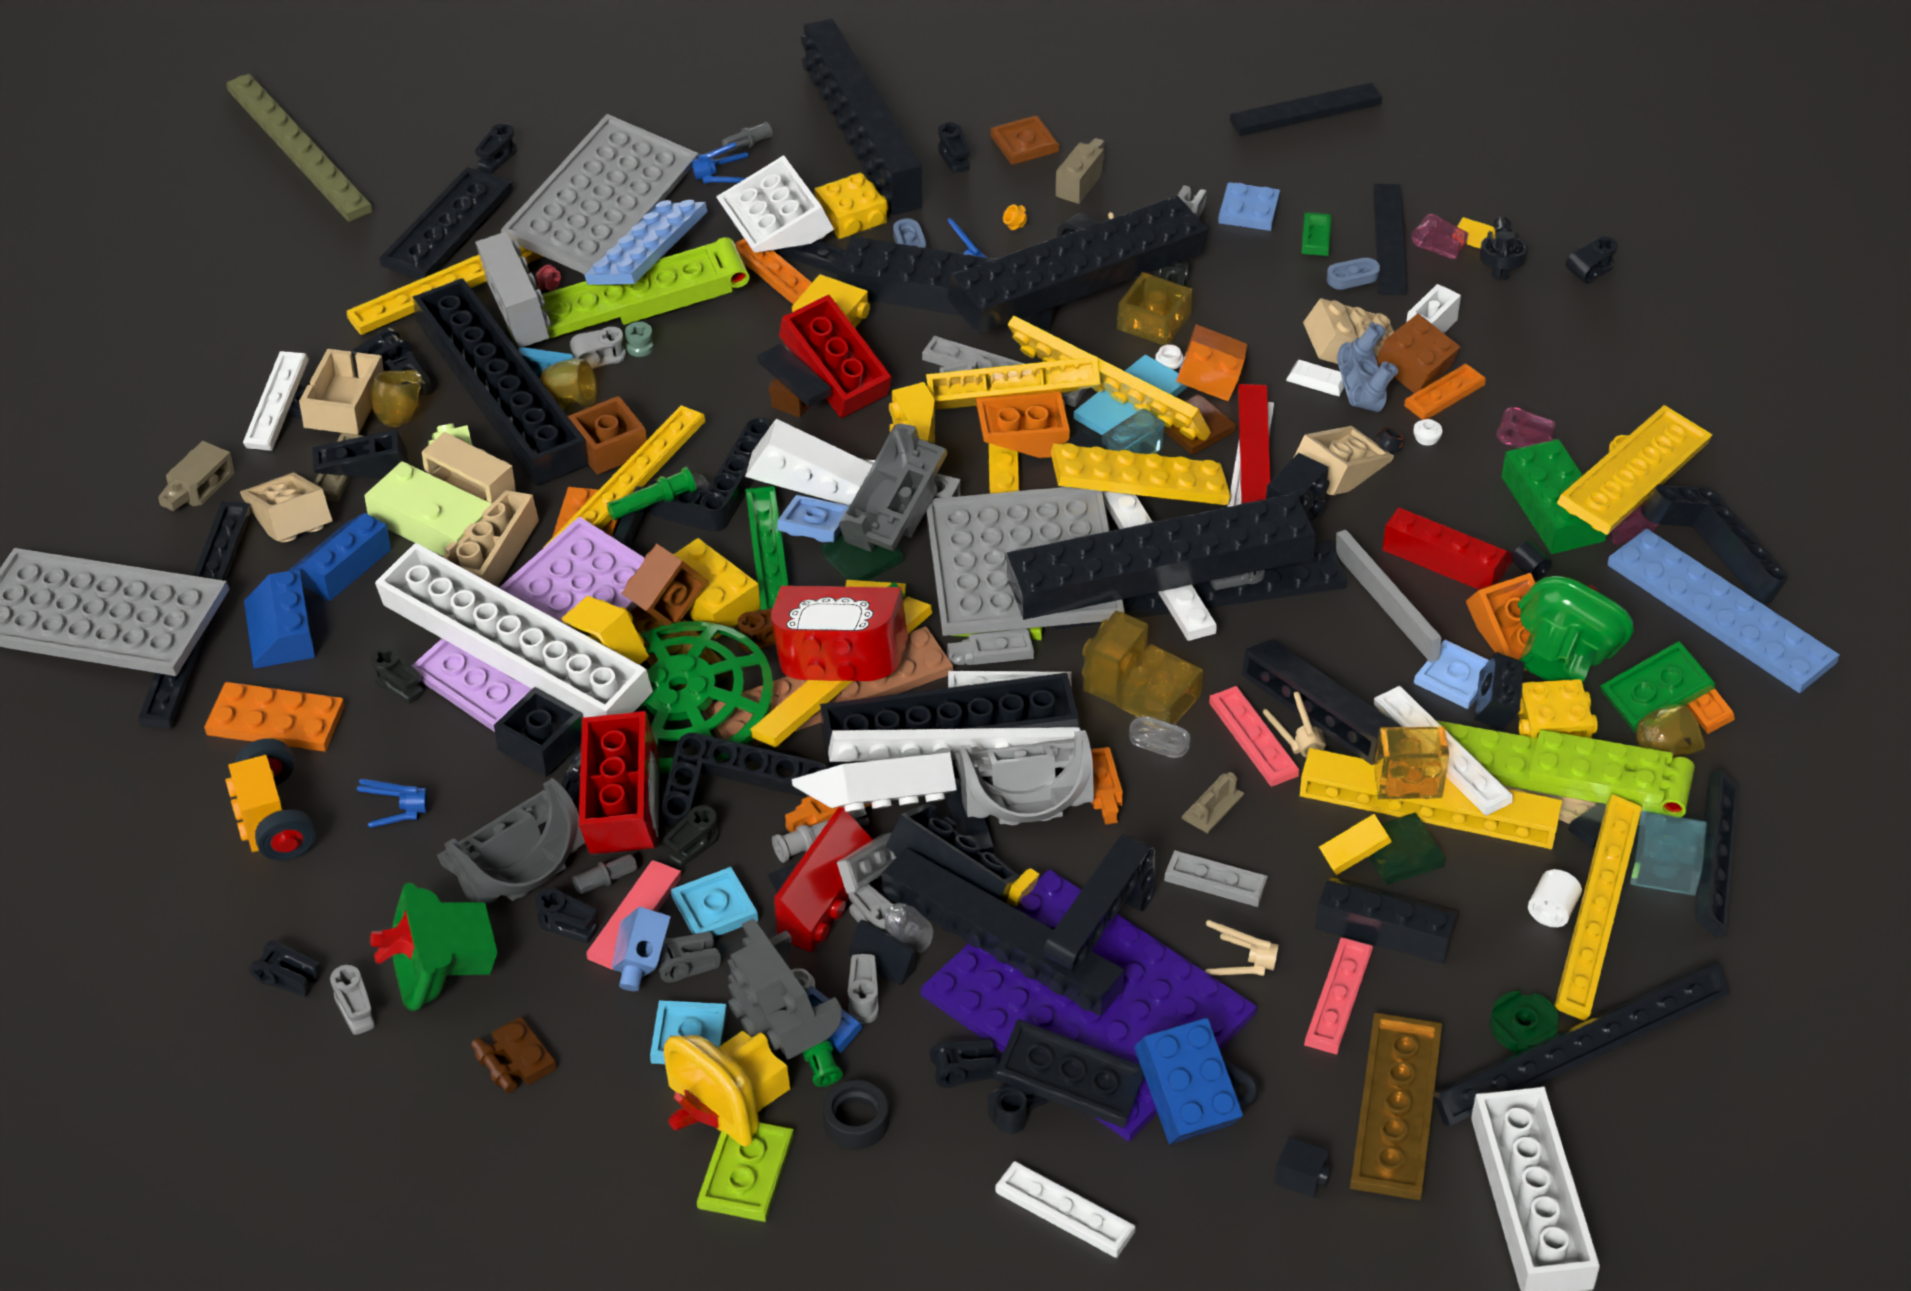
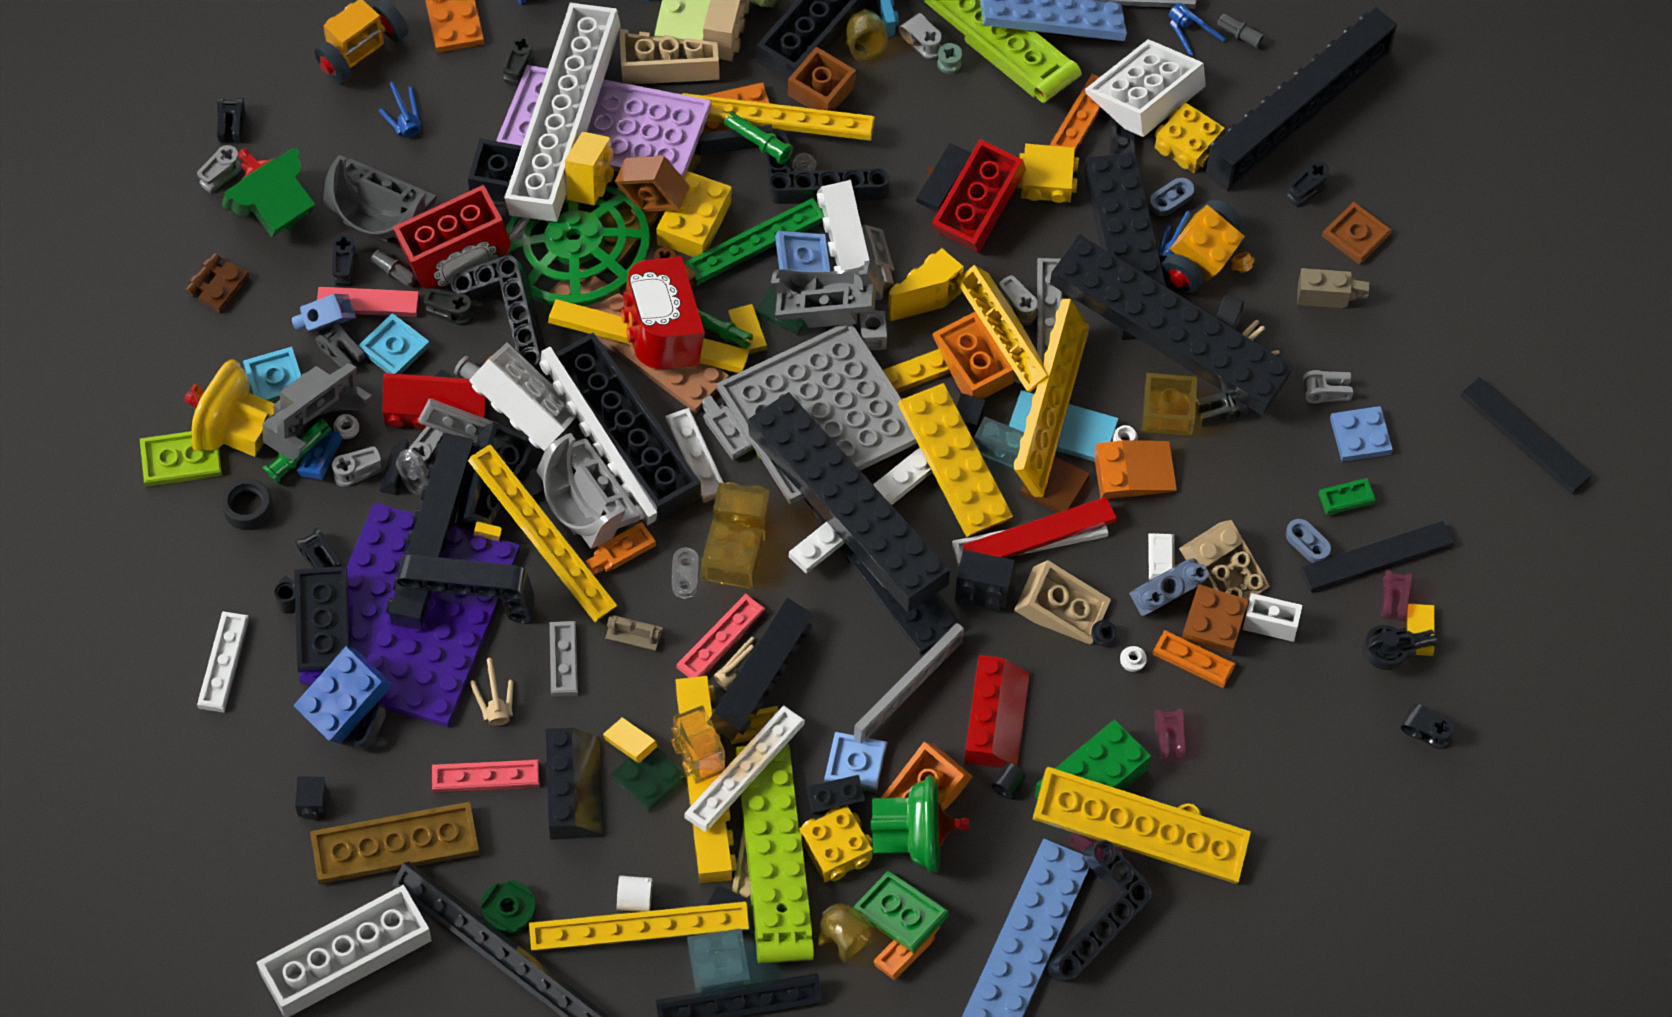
camera: 65 degrees right, 15 degrees up
none -> yellow plate [468,444,617,622]
none -> light orange brick [1161,200,1245,294]

